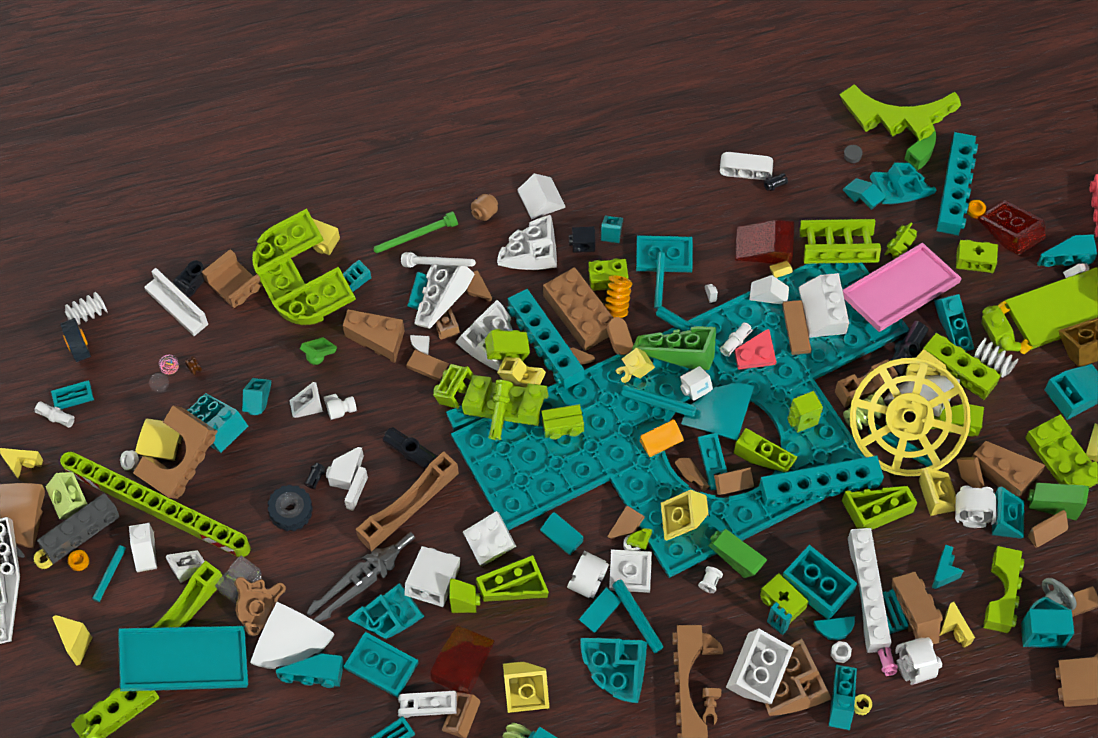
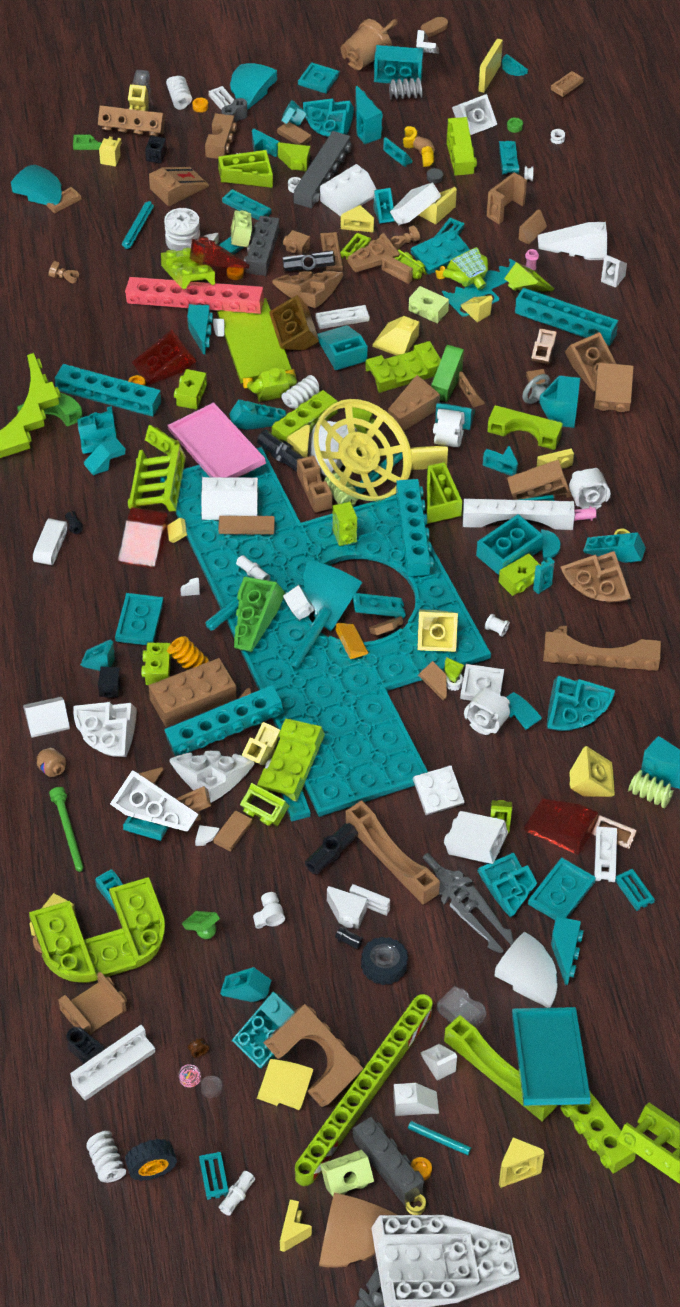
camera: 85 degrees left, 10 degrees down
white tile [120,450,139,470] -> none
medium nougat tile [234,577,286,636] -> none
white slope [290,382,323,418] -> none
medium nougat wedge [343,309,405,363] -> none
white piece [401,252,476,267] -> none
lime wedge [476,555,549,602] -> none
lime brick [485,329,530,361] -> none
lime pin [488,380,513,440] -> none
teal slope [540,512,583,555] -> none
lime brick [541,404,584,439] -> none
medium nougat tile [607,317,633,355] -> none
teal axle [612,579,663,653] -> none
light yellow brick [615,348,655,383] -> none
teal bar [654,253,665,309] -> none
medium nougat piece [702,688,721,725] -> none
bright green slope [708,529,767,578] -> none
medium nougat tile [714,467,754,495] -> none
white slope [726,628,794,704] -> none
coral wing [734,329,776,370] -> none
lime slope [734,428,797,473] -> none
white slope [749,275,789,304] -> none
white tile [831,641,852,663] -> none
dark grey tile [844,145,862,163] -> none
medium nougat tile [957,457,985,488] -> none

